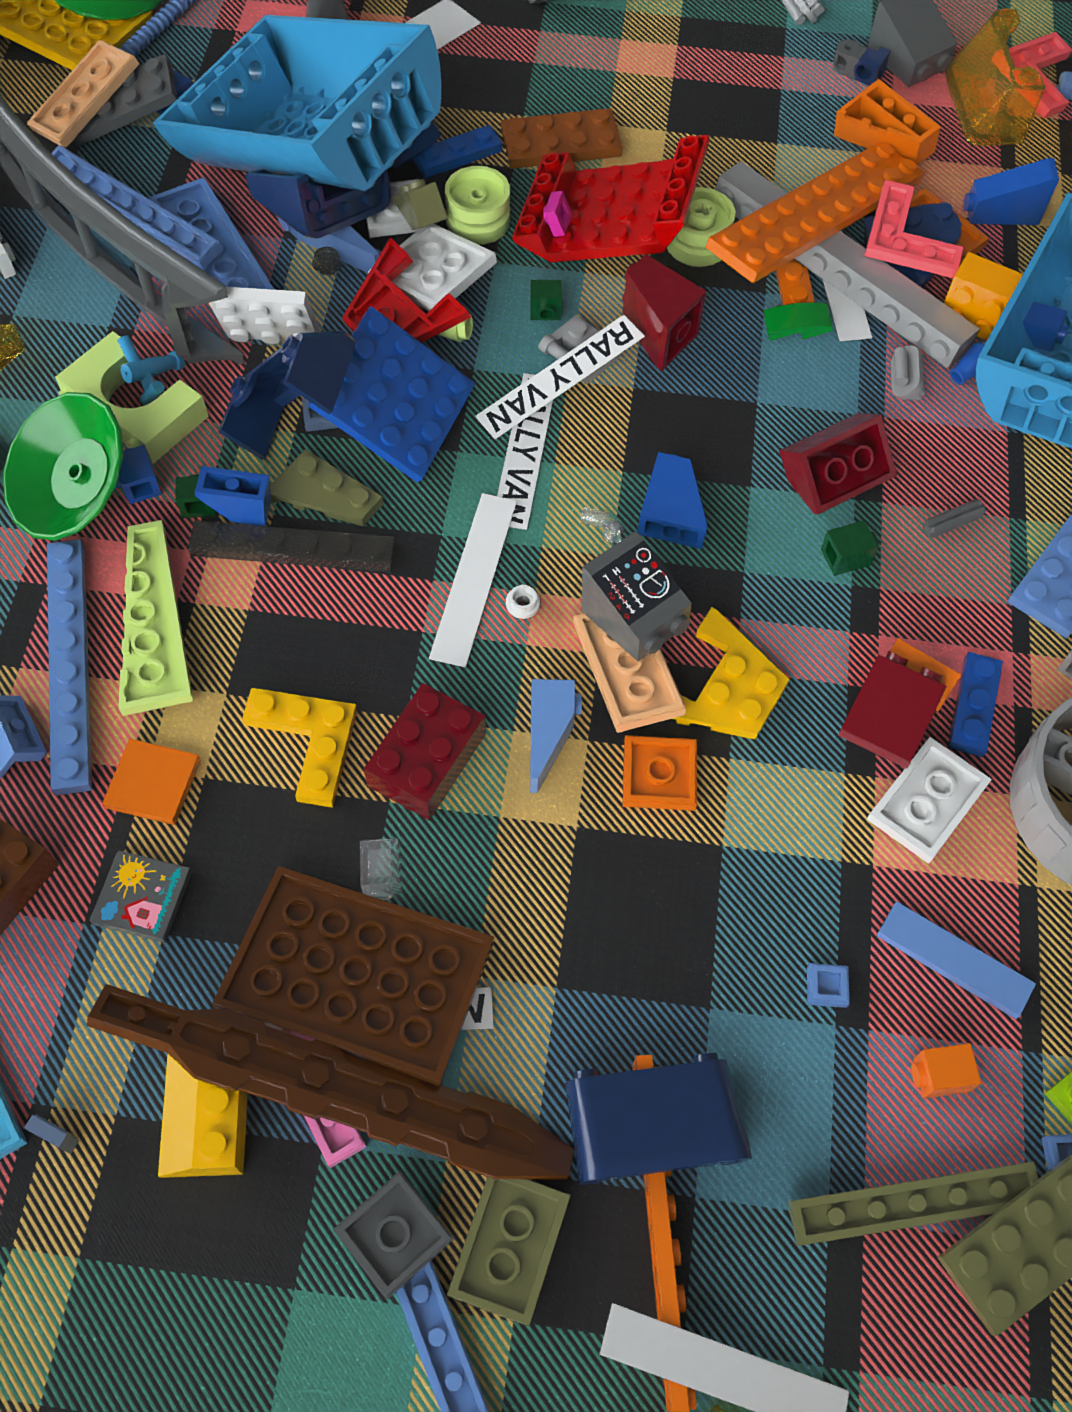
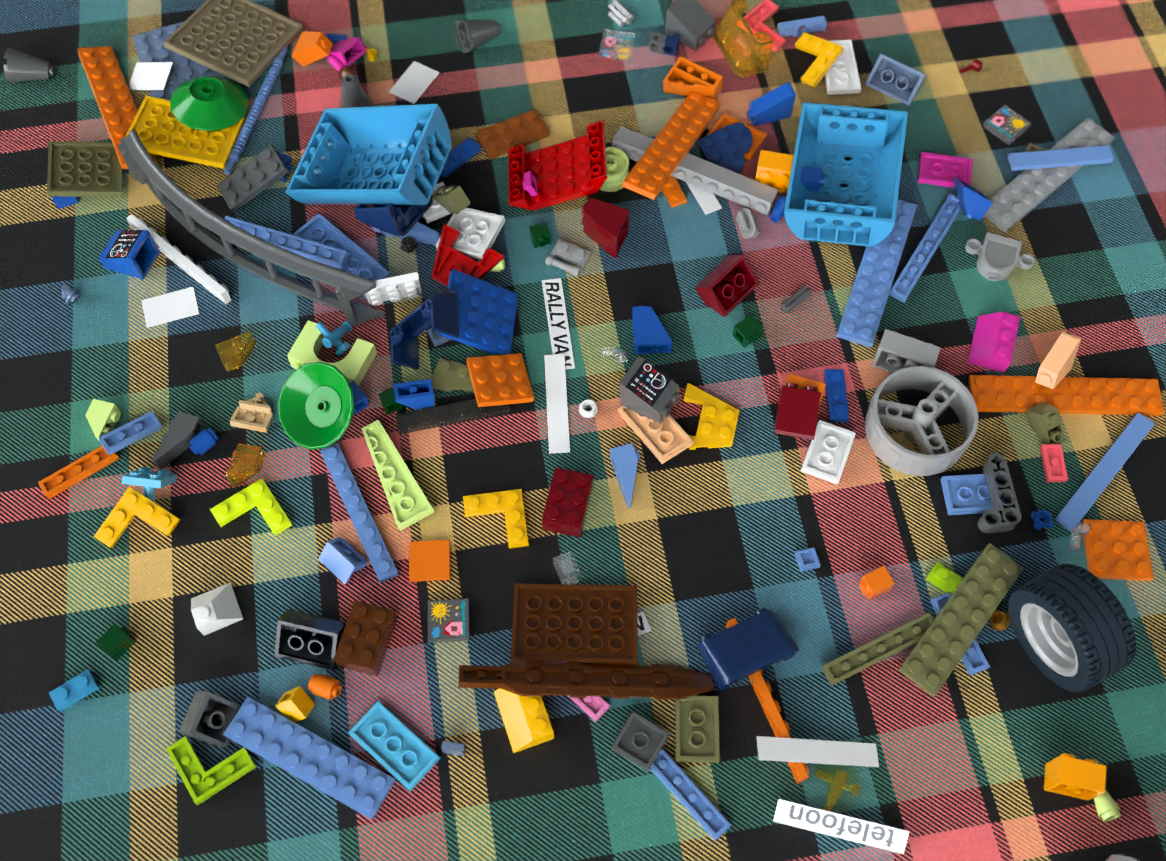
camera: 15 degrees left, 0 degrees up
light nougat tile [27,40,140,148] -> none
yellowish green wheel [445,166,510,245] -> none
white sticker [475,315,645,439] -> none
orange tile [622,735,697,811] -> none
green slope [763,302,833,341] -> none
coral plate [864,180,963,278] -> none
medium blue tile [876,901,1036,1019] -> none
none -> orange plate [466,353,534,407]
none -> clear tile [599,29,635,61]

